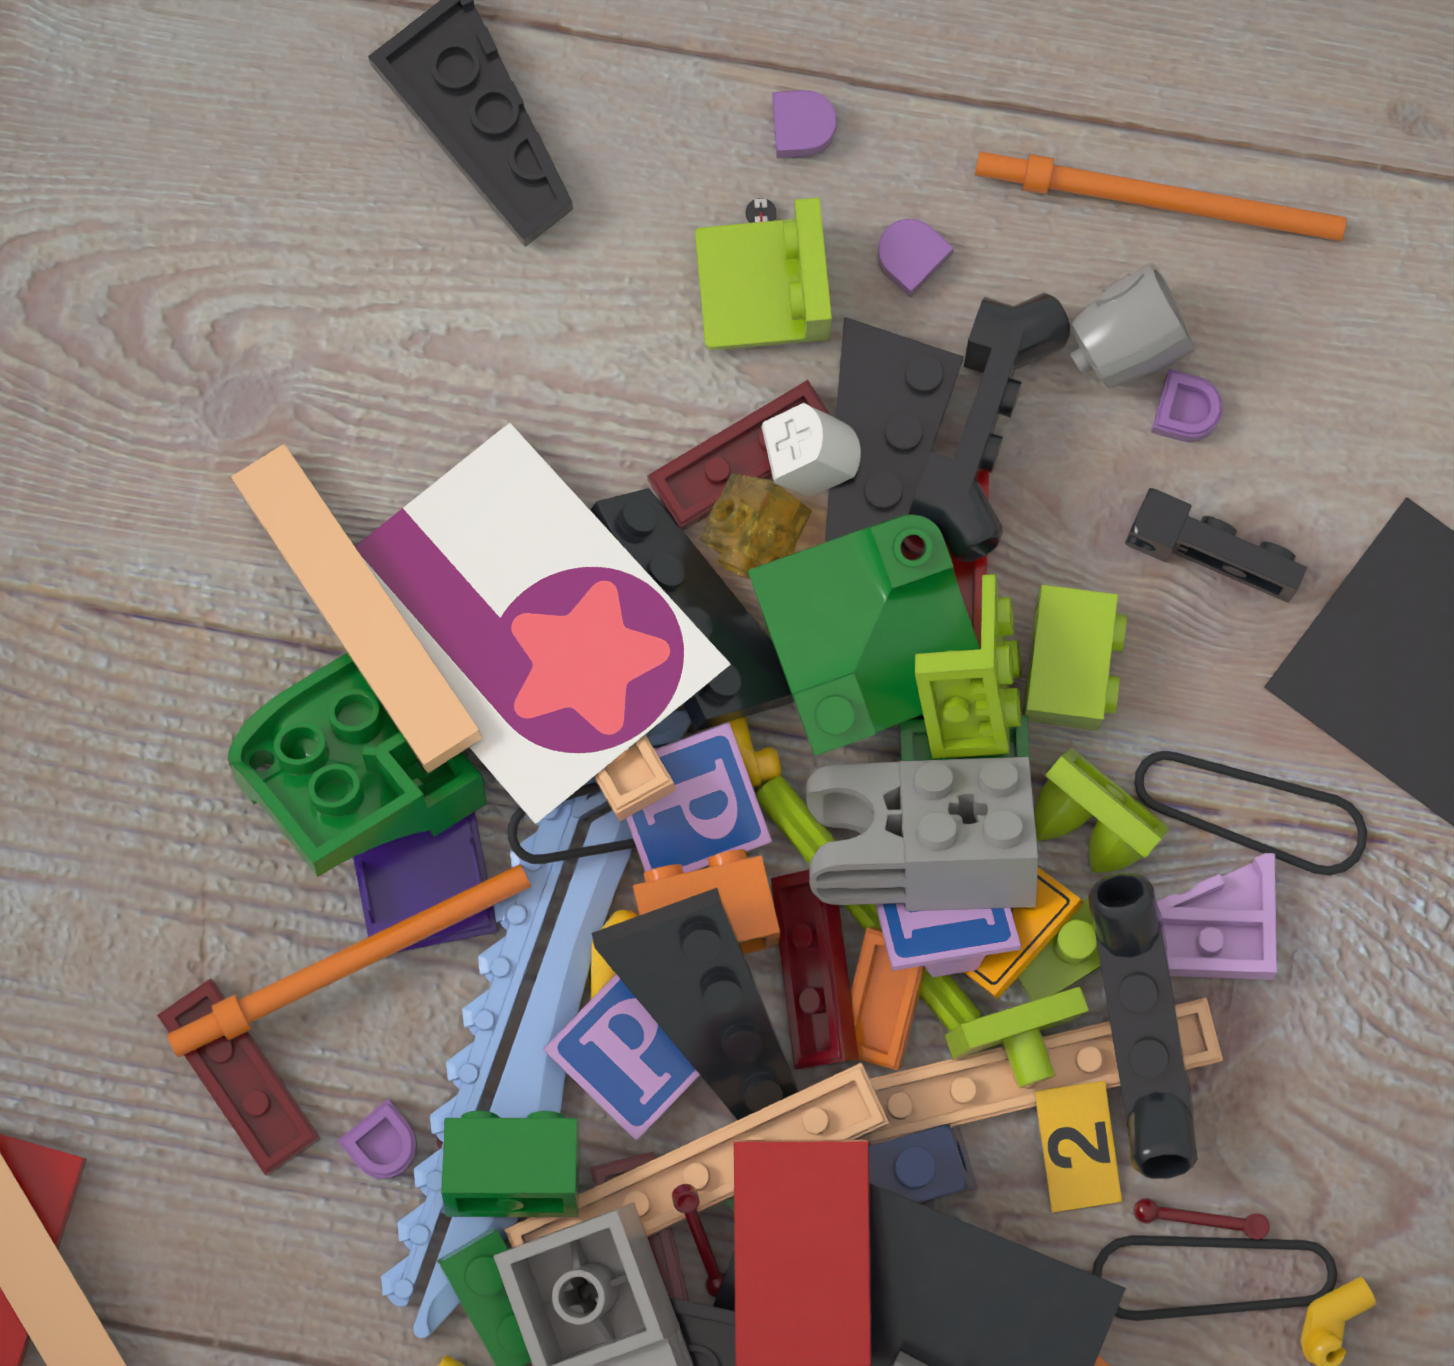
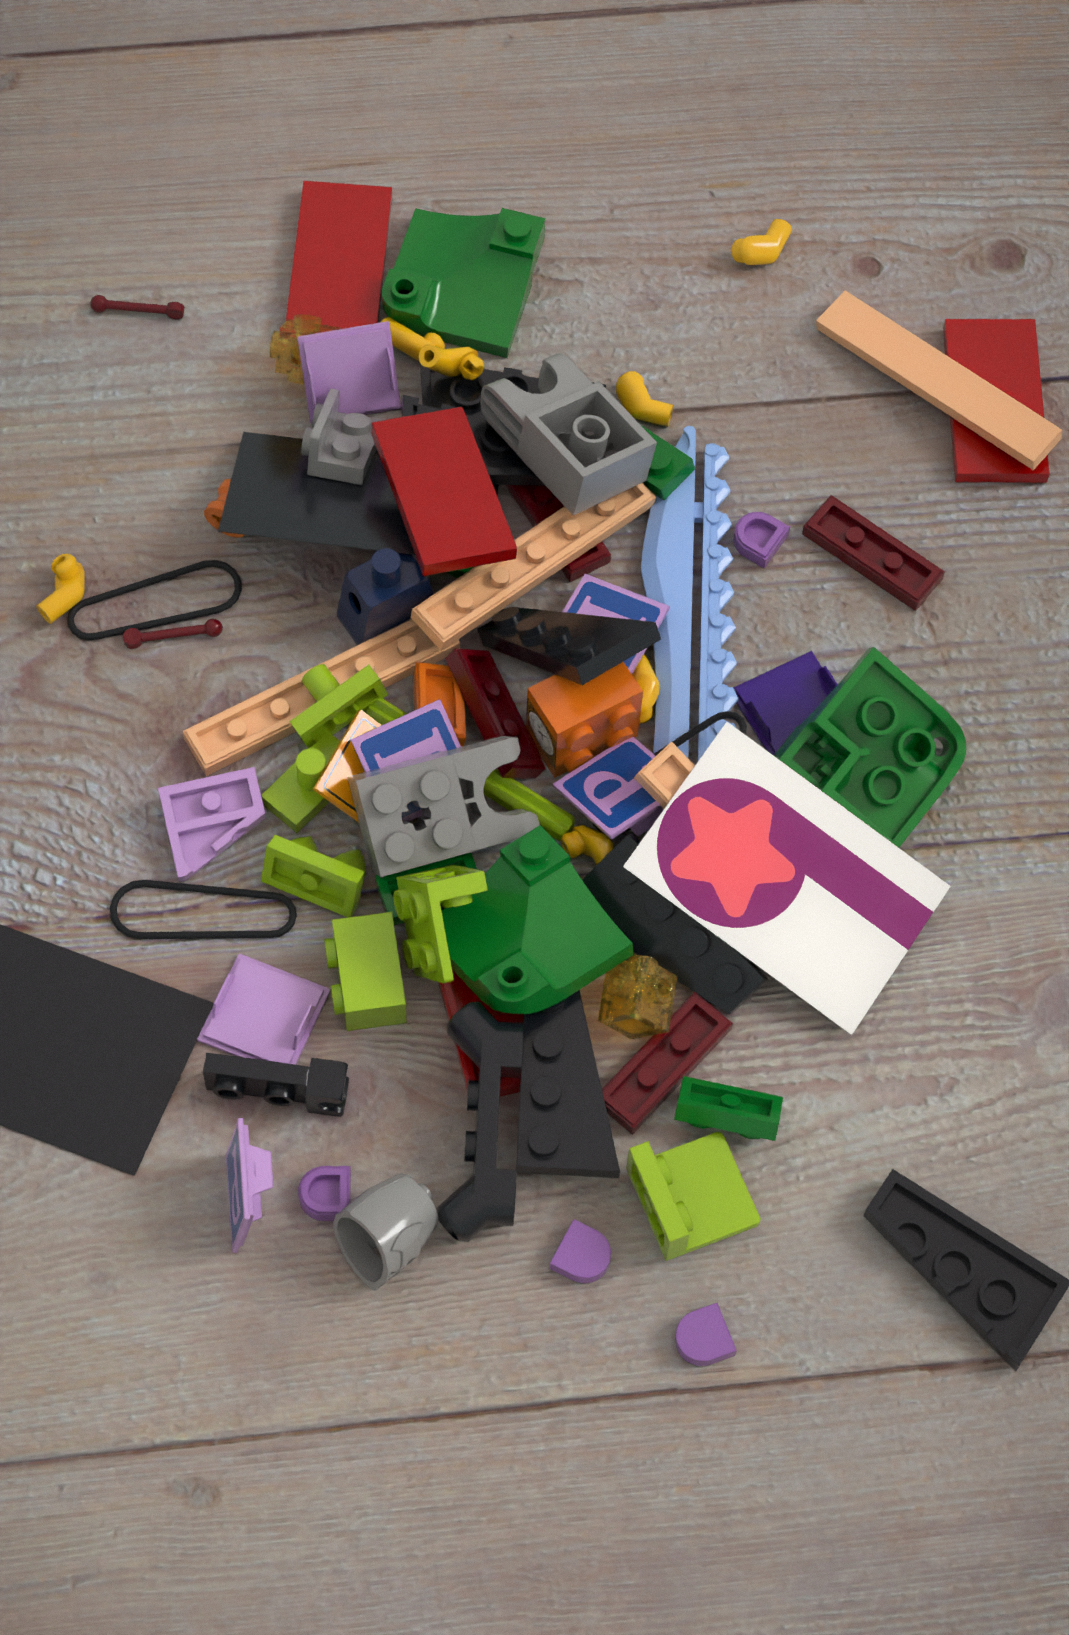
camera: 160 degrees right, 15 degrees down
orange bar [167,864,531,1058] -> none
light nougat tile [231,444,483,773] -> none
green brick [441,1111,580,1217] -> none
dark red hinge [671,1184,725,1297] -> none
black piece [745,198,776,223] -> none
white piece [761,403,861,498] -> none
orange bar [975,151,1347,241] -> none
yellow sticker [1034,1080,1122,1213] -> none
black plate [1088,873,1198,1179] -> none
none -> lavender piece [197,953,331,1065]
none -> lavender piece [226,1118,274,1253]
none -> green plate [674,1076,783,1141]

